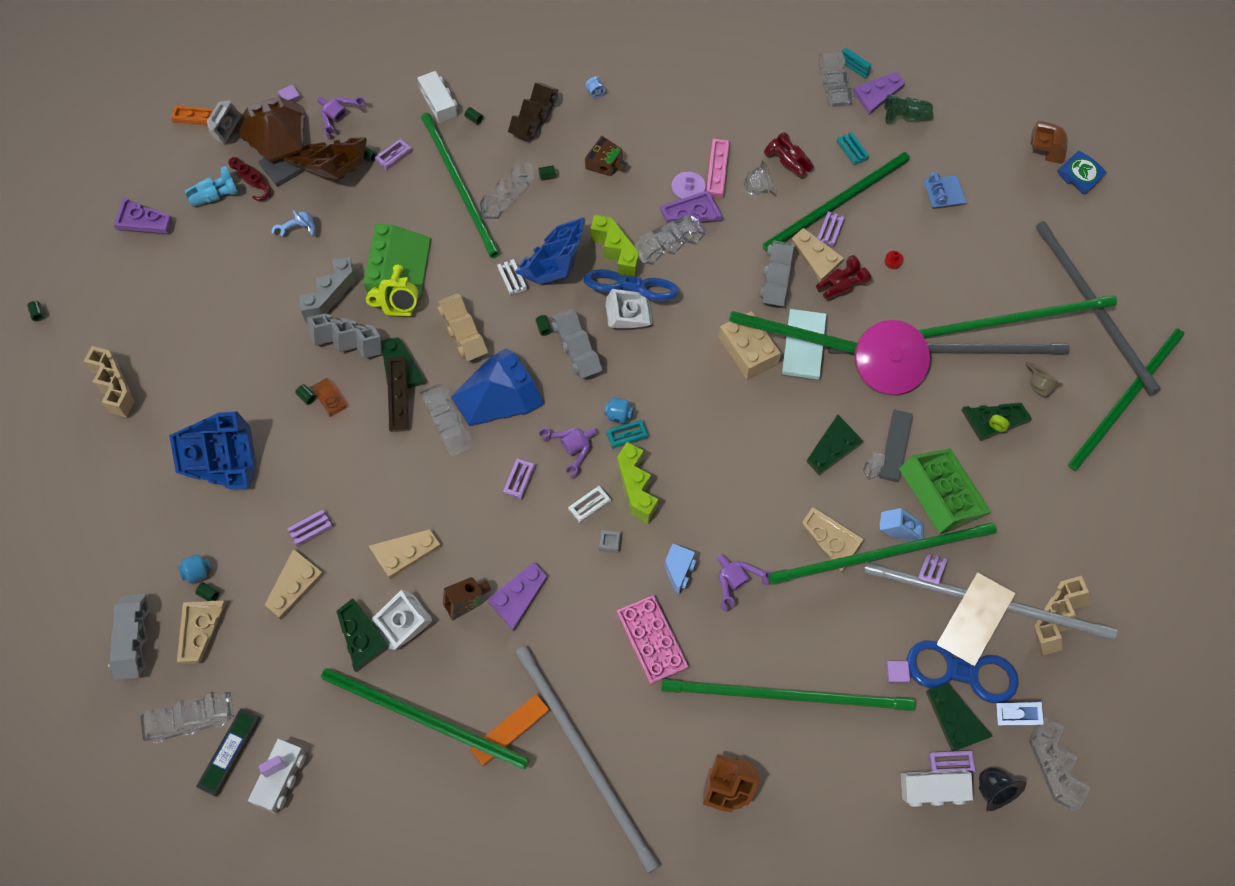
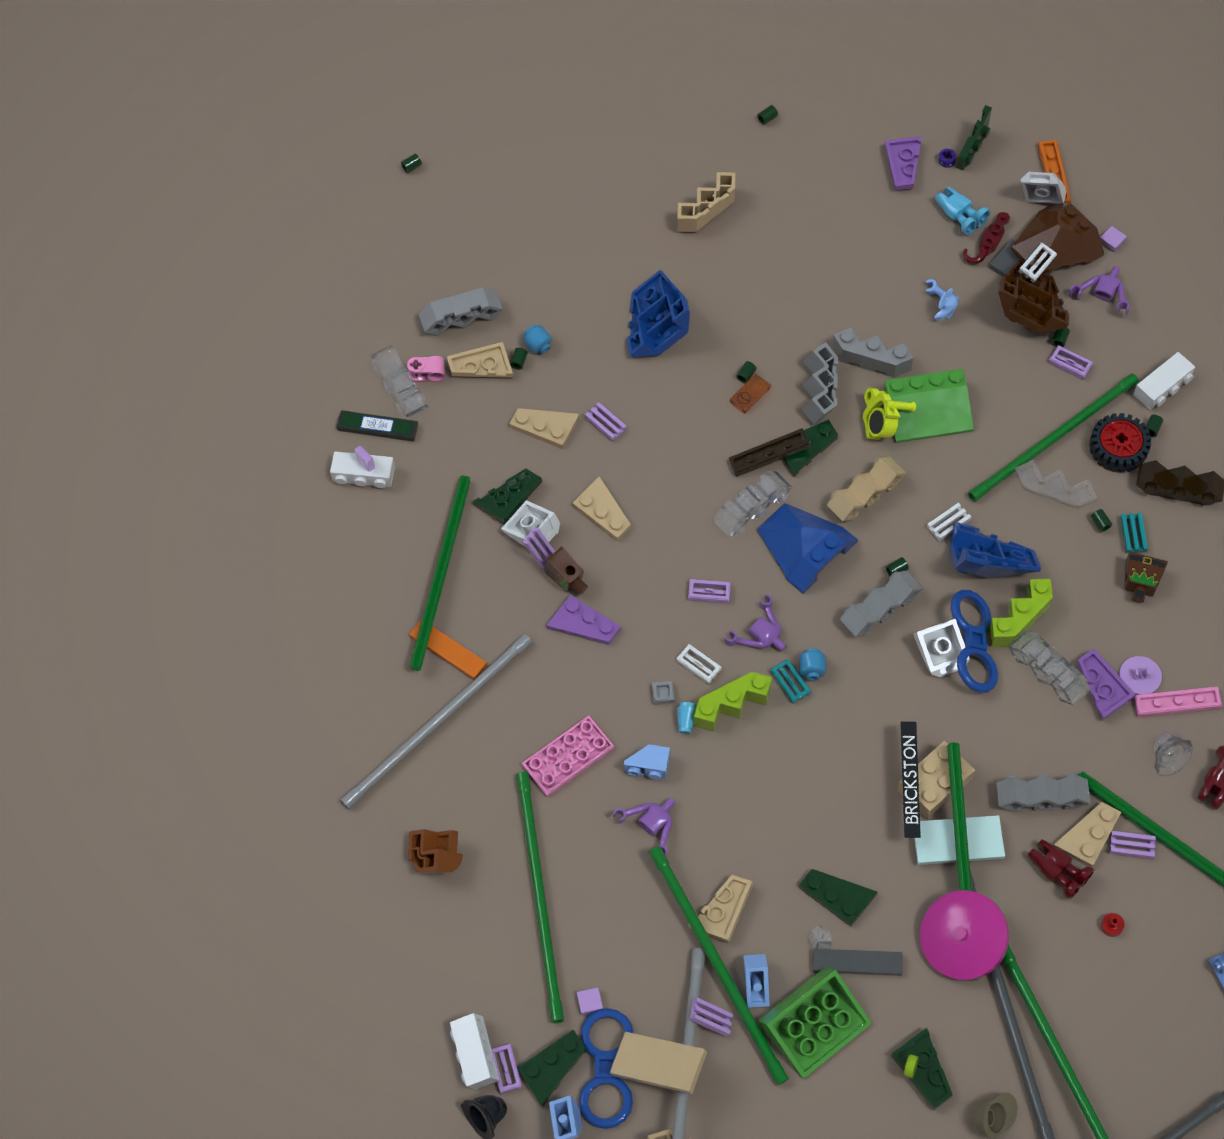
camera: 80 degrees right, 0 degrees up
none -> bright pink piece [407,356,445,382]
none -> lavender tile [522,527,555,569]
none -> medium azure cone [677,702,696,734]
none -> black sticker [900,721,921,838]
none -> dark purple bush [938,149,956,168]
none -> dark green wing [956,105,992,170]
none -> white tile [1018,243,1057,283]
none -> wheel [1089,413,1151,473]
none -> teal tile [1120,513,1148,553]

